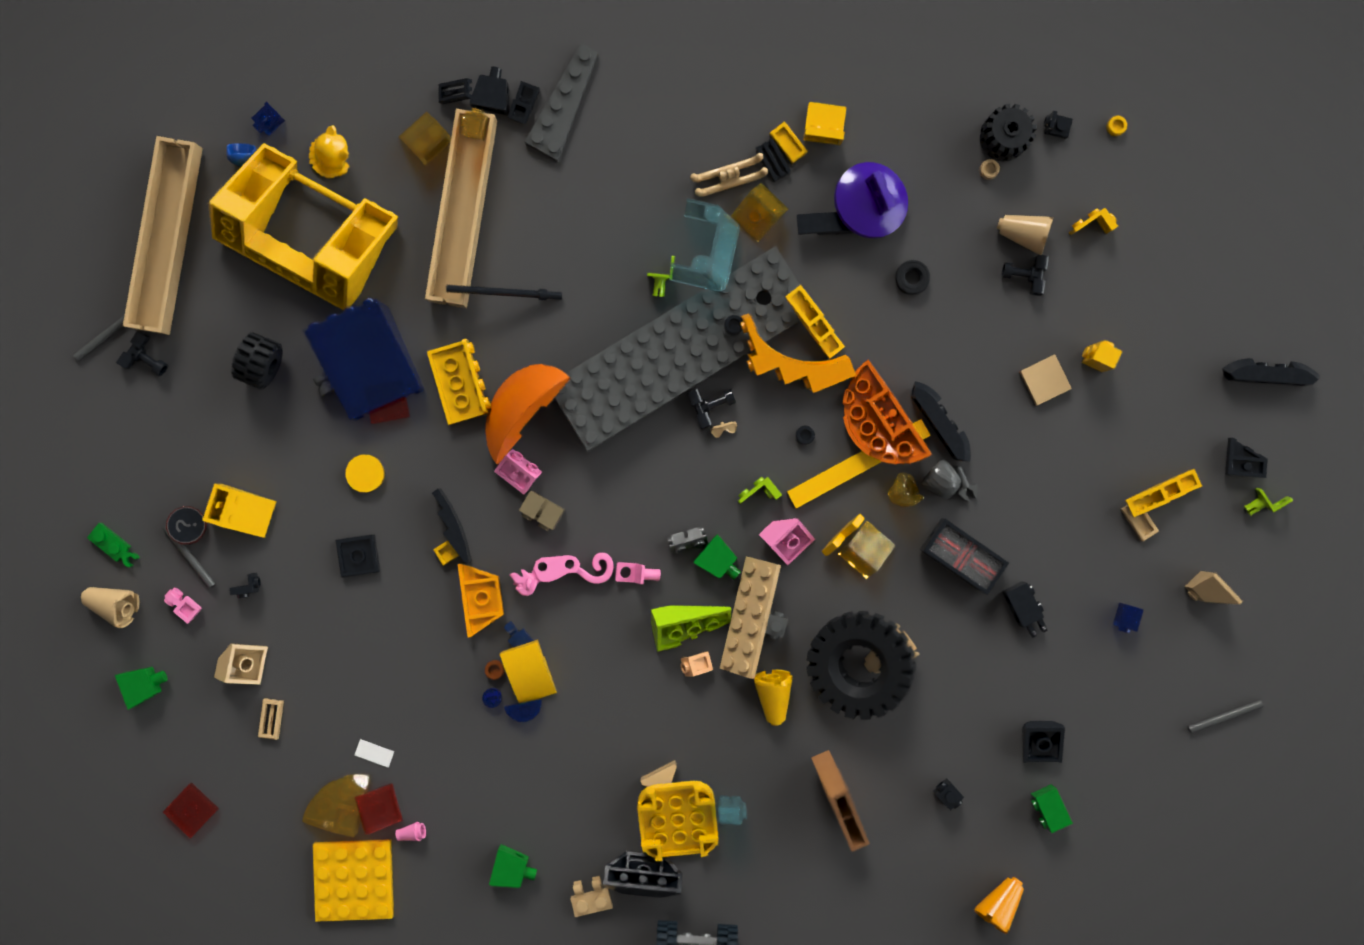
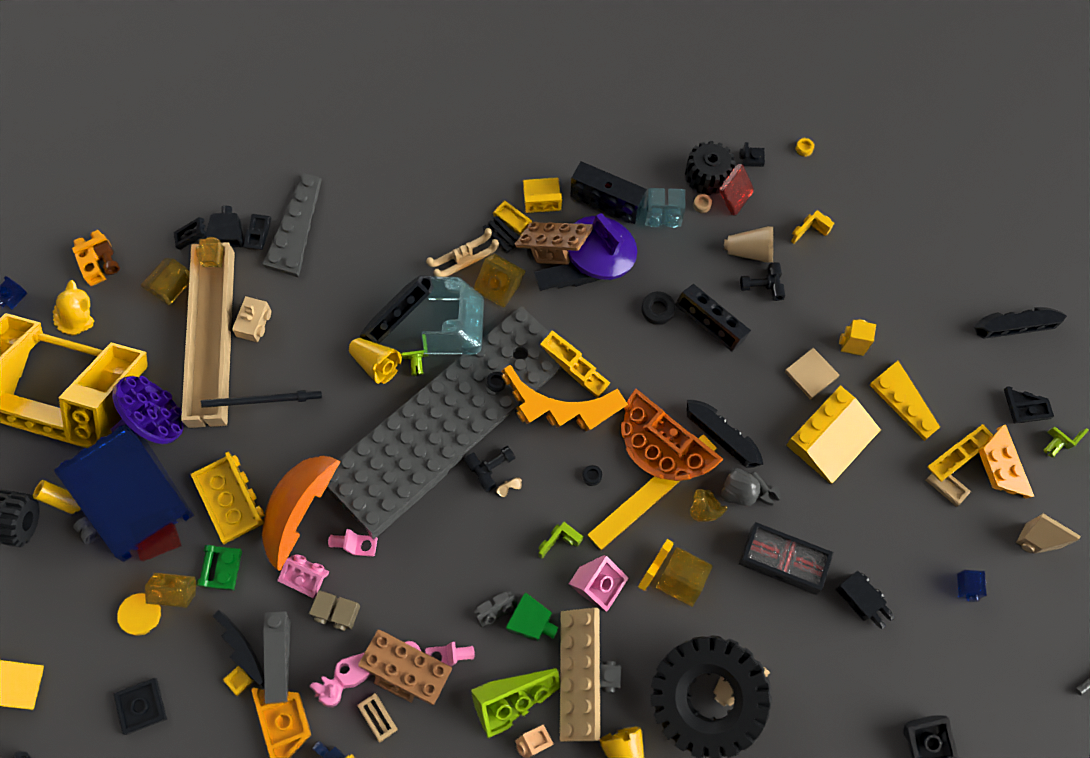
camera: 15 degrees left, 20 degrees down
none -> yellow brick [33,480,83,514]
none -> light orange hips [72,230,120,286]
none -> dark purple bracket [110,376,183,444]
none -> clear yellow brick [145,573,196,608]
none -> green plate [196,545,242,591]
none -> tan brick [232,296,271,342]
none -> dark grey slope [263,611,291,704]
none -> bright pink bracket [328,529,378,557]
none -> yellow cone [349,338,402,384]
none -> tan tile [357,693,398,742]
none -> medium nougat bracket [358,630,452,705]
none -> black brick [360,275,434,344]
none -> medium nougat bracket [515,222,593,265]
none -> black brick [570,161,647,224]
none -> clear light blue piece [645,188,685,228]
none -> black brick [674,283,751,352]
none -> clear red tile [719,164,754,216]
none -> yellow slope [786,385,881,484]
none -> yellow wing [870,360,940,441]
none -> light orange wing [978,425,1034,499]

